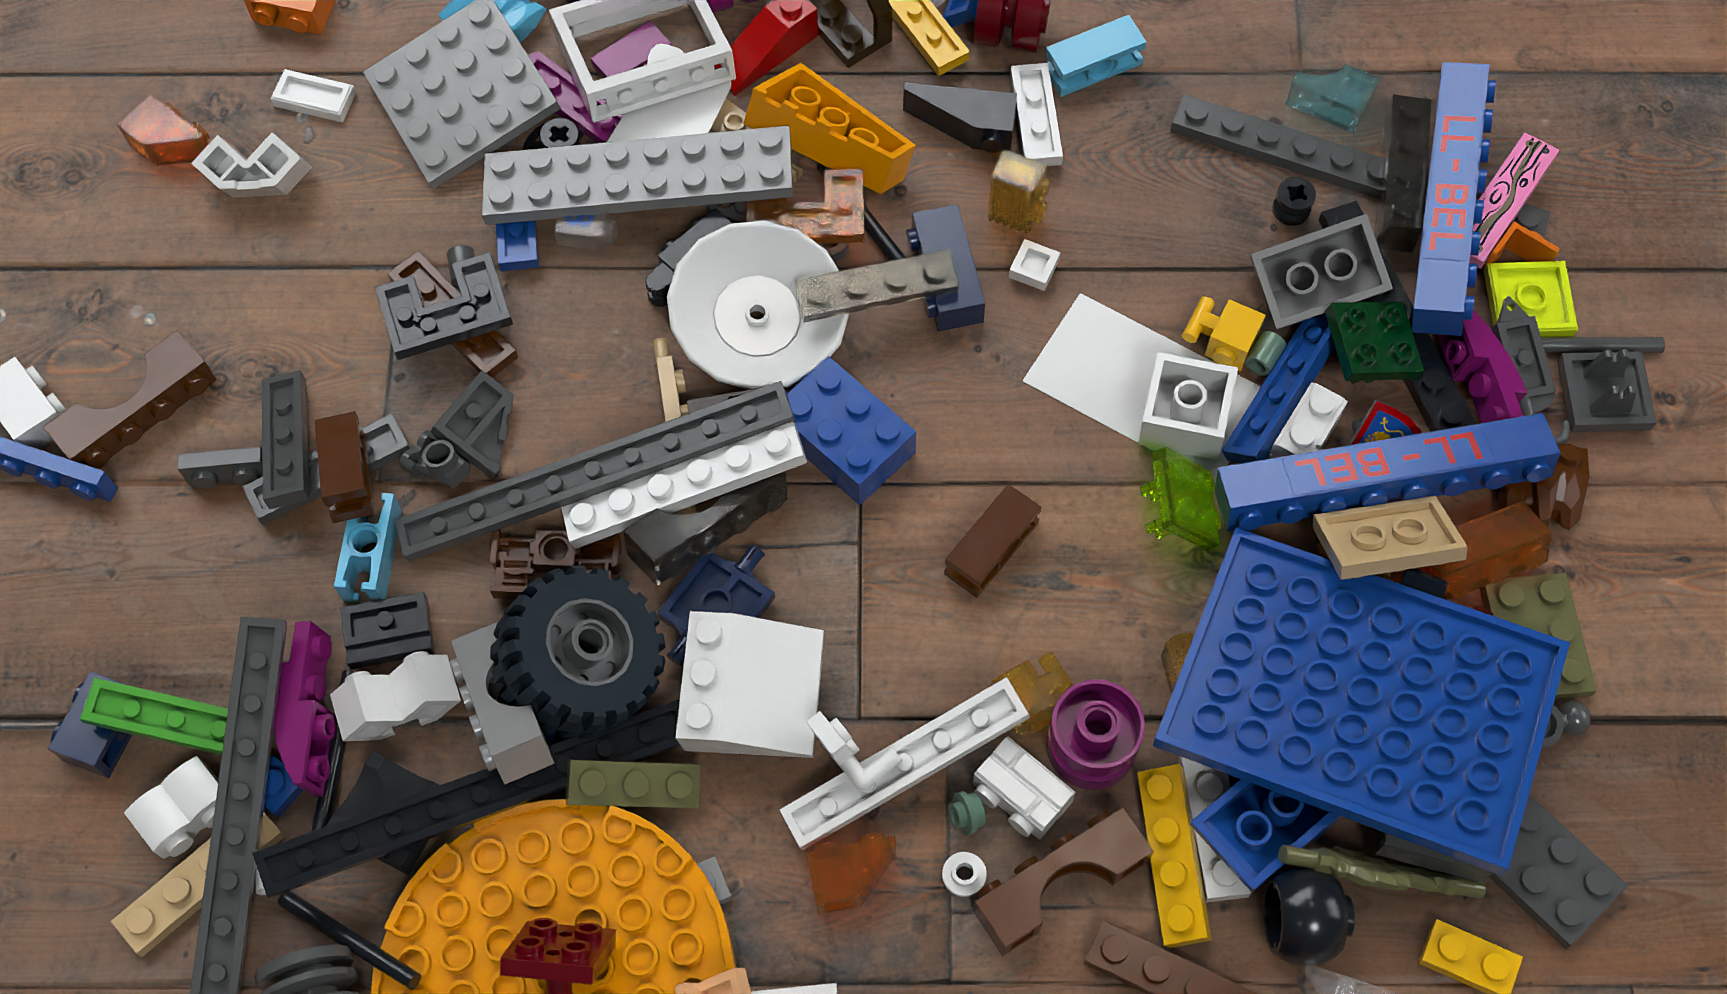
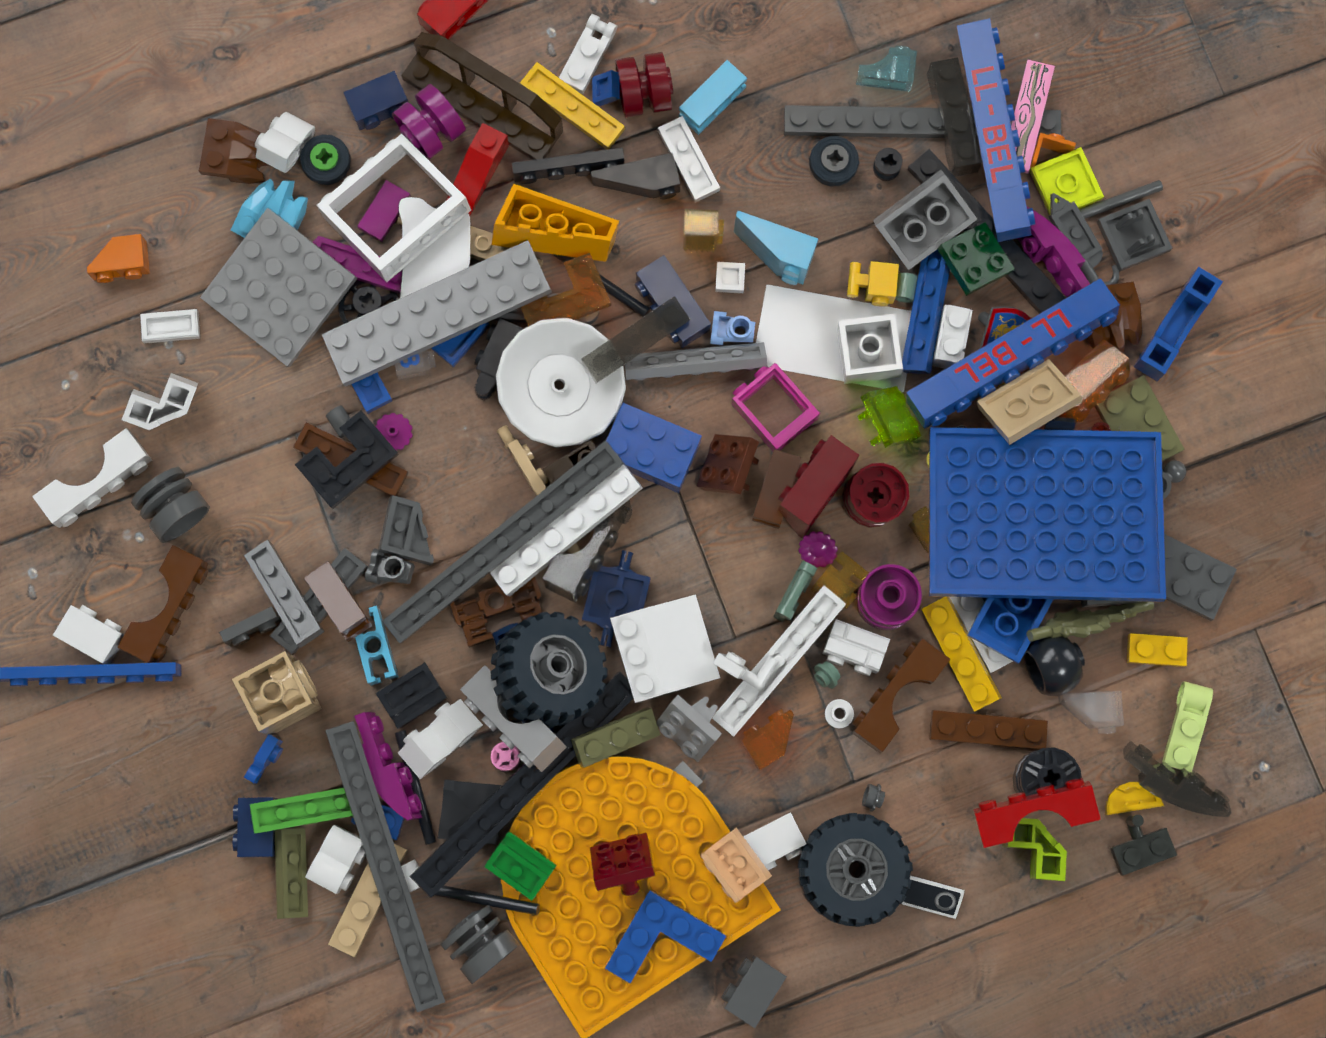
camera: 25 degrees left, 15 degrees up
clear orange slope [118,95,210,166] -> none
none -> white arch [32,428,152,528]
none -> dark grey wheel [131,467,210,543]
none -> tan brick [232,651,322,735]
none -> blue plate [244,734,283,784]
none -> olive plate [274,828,308,919]
none -> magenta piece [375,413,413,451]
none -> blue tile [431,322,490,367]
none -> green plate [484,831,557,901]
none -> bright pink wheel [491,742,521,772]
none -> black plate [512,148,624,184]
none -> light grey plate [624,342,767,380]
none -> light grey plate [656,695,722,762]
none -> copper plate [696,434,759,495]
none -> light blue plate [710,311,755,345]
none -> dark pink window [731,363,820,452]
none -> medium azure slope [734,211,818,285]
none -> sand green plate [773,561,817,622]
none -> dark red slope [778,435,859,539]
none -> magenta piece [798,531,838,568]
none -> black wheel [809,136,859,187]
none -> dark red wheel [842,463,910,528]
none -> blue arch [1133,267,1223,381]

